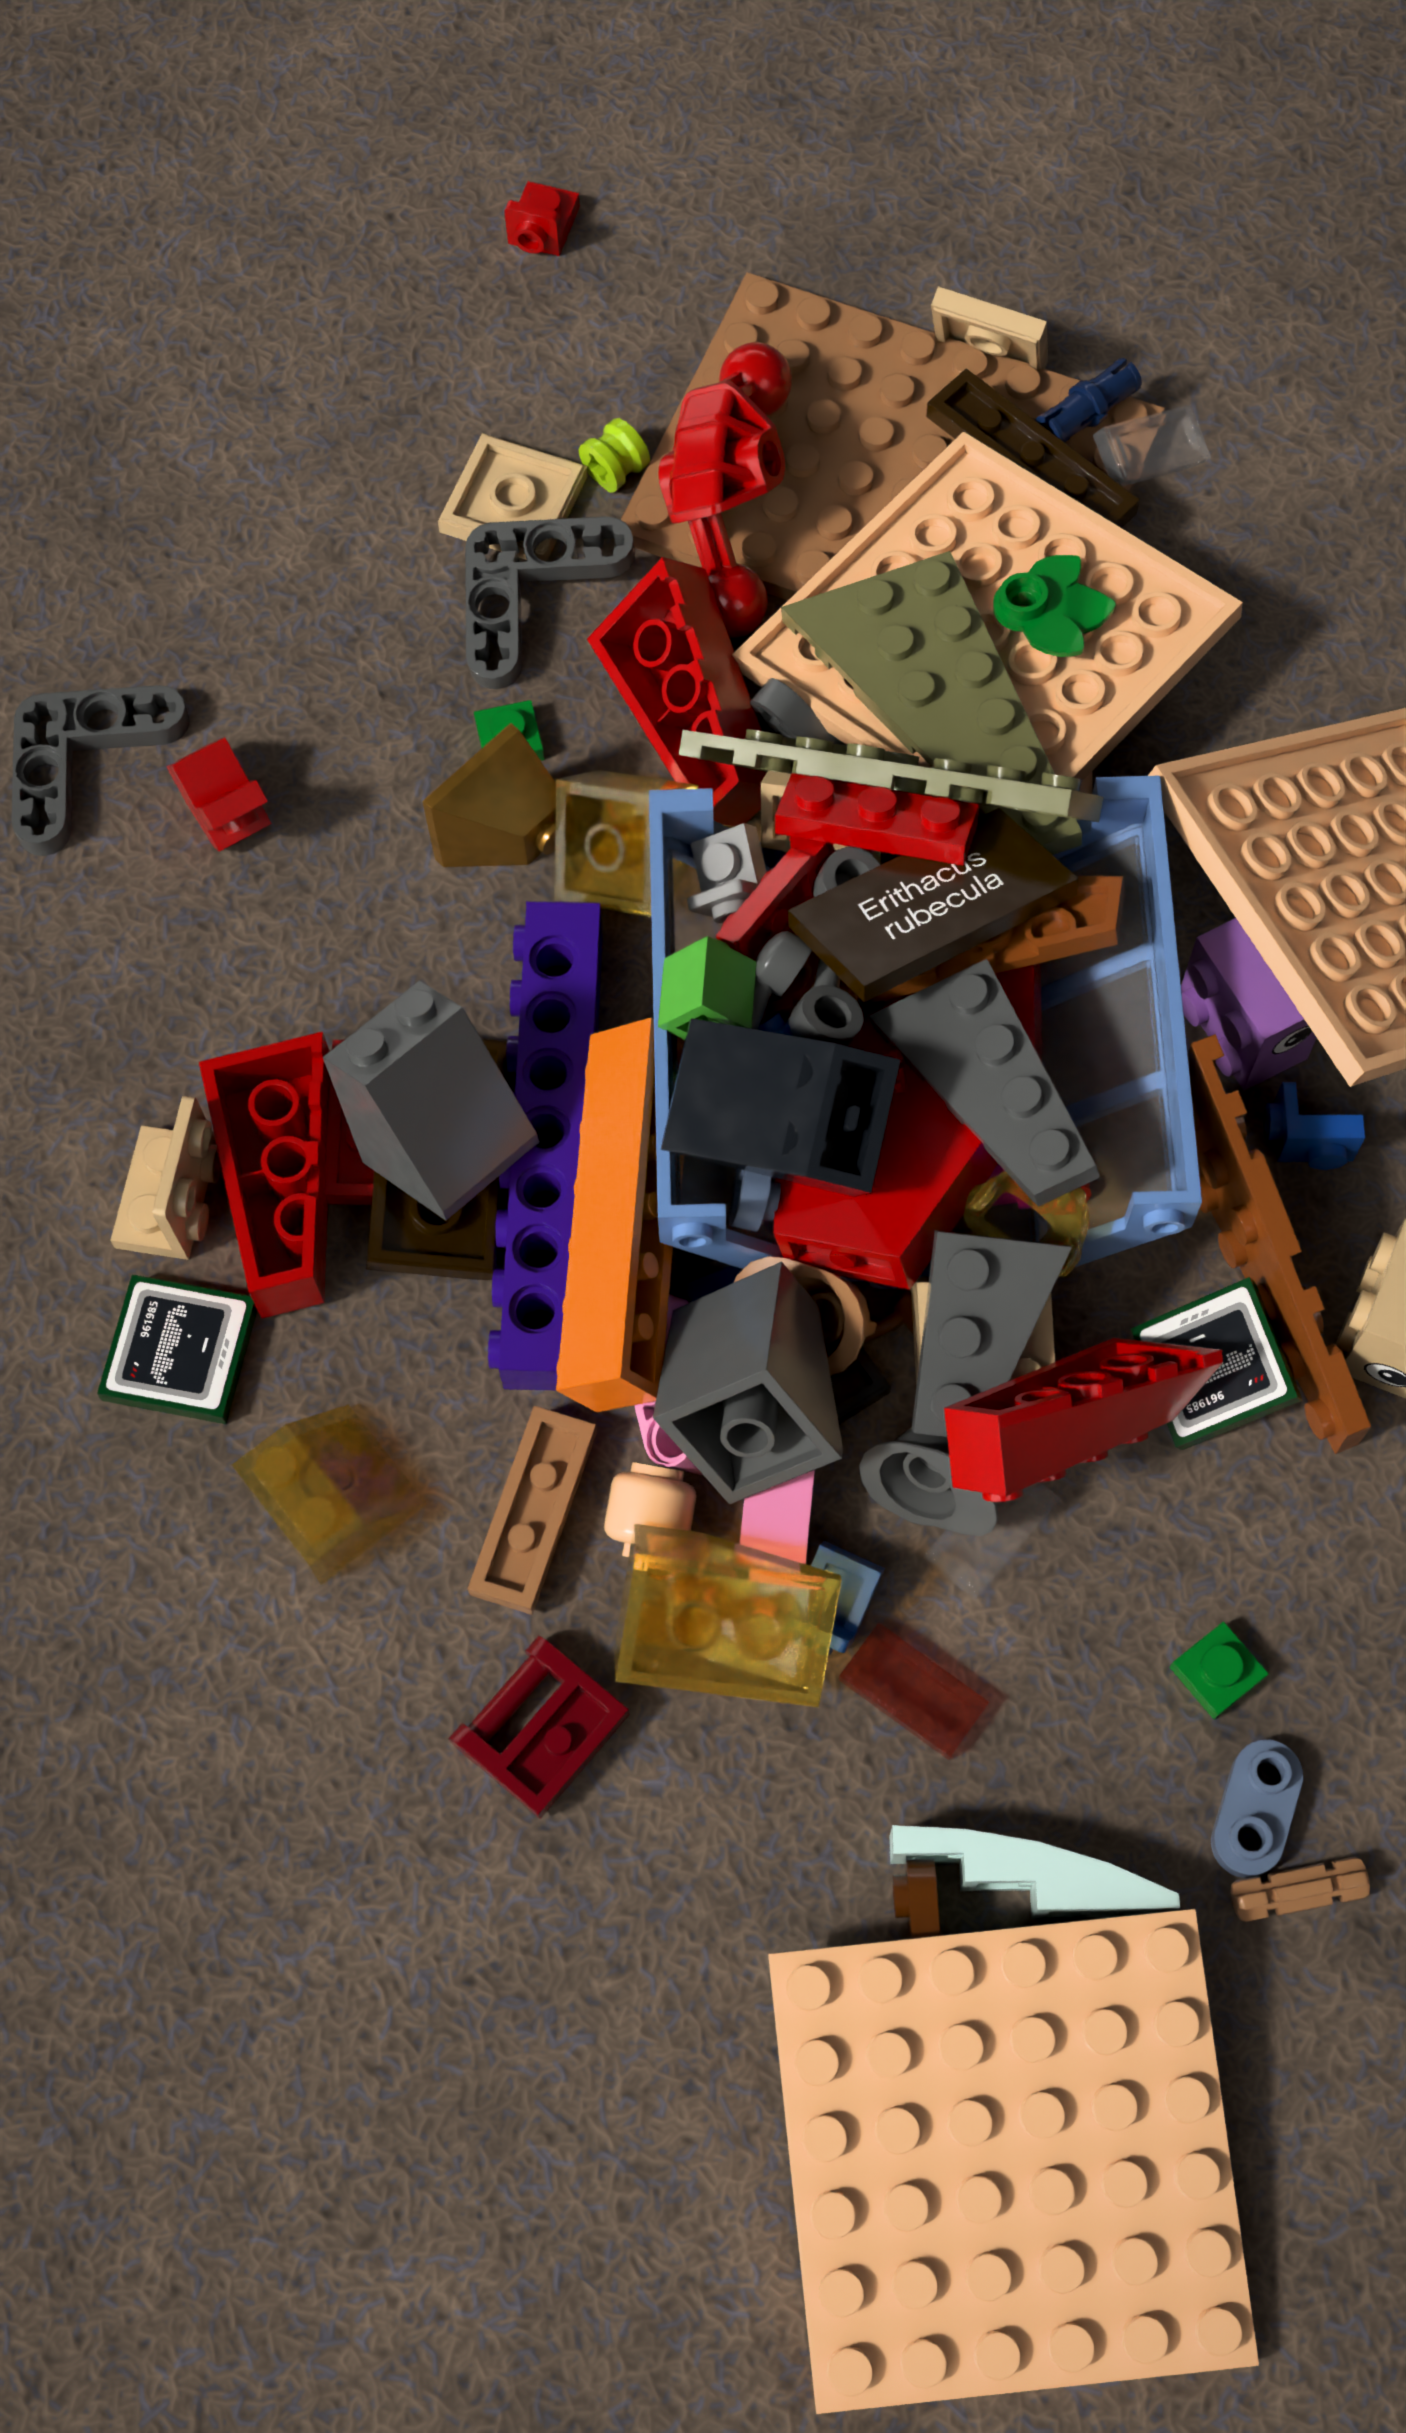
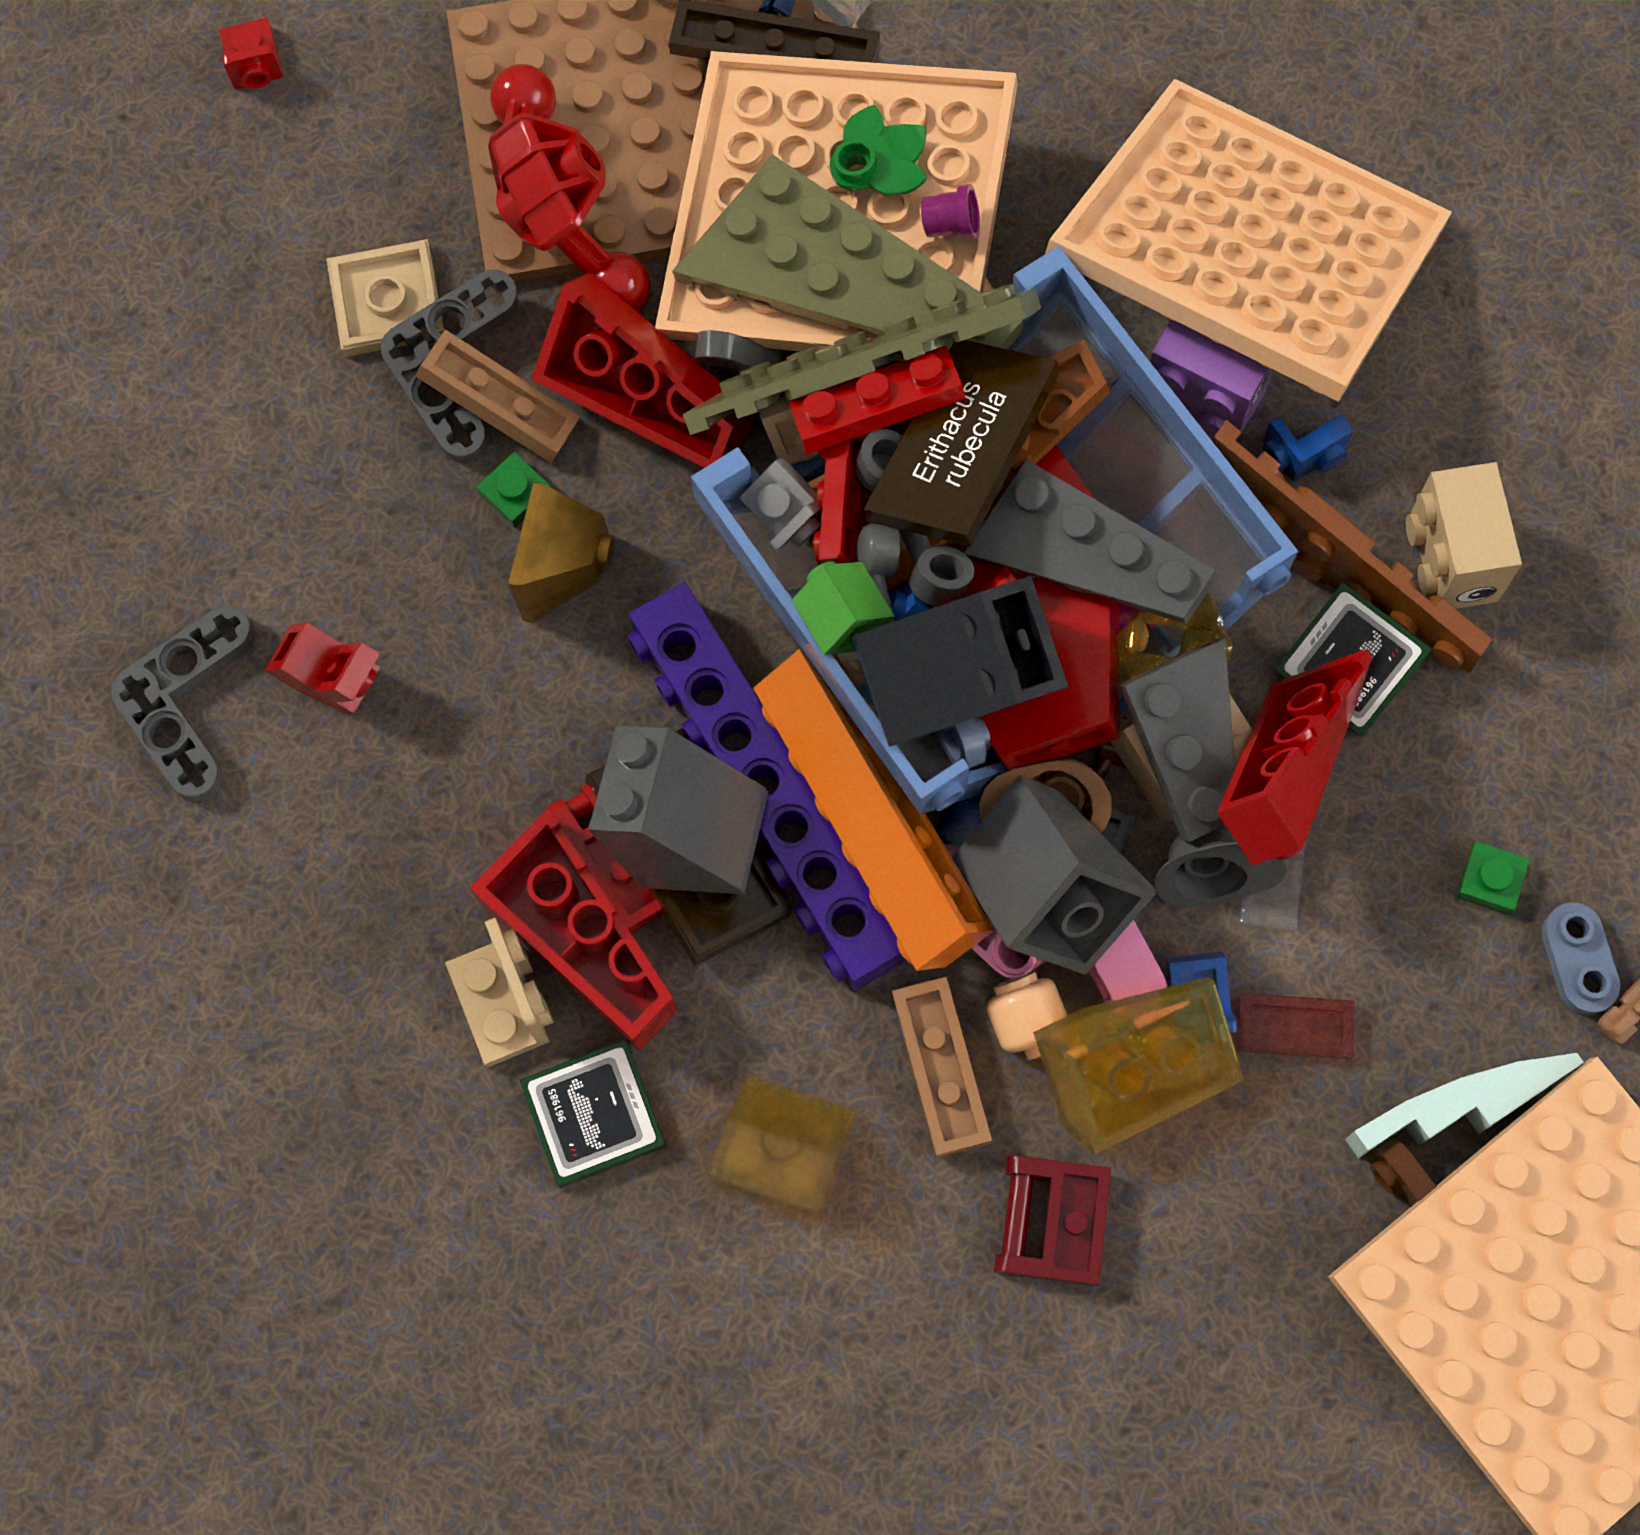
camera: 30 degrees left, 5 degrees up
clear yellow slope [555,770,698,917] -> none
lime wheel [579,418,650,493] -> none
none -> medium nougat plate [415,330,580,463]
none -> magenta piece [921,184,980,240]

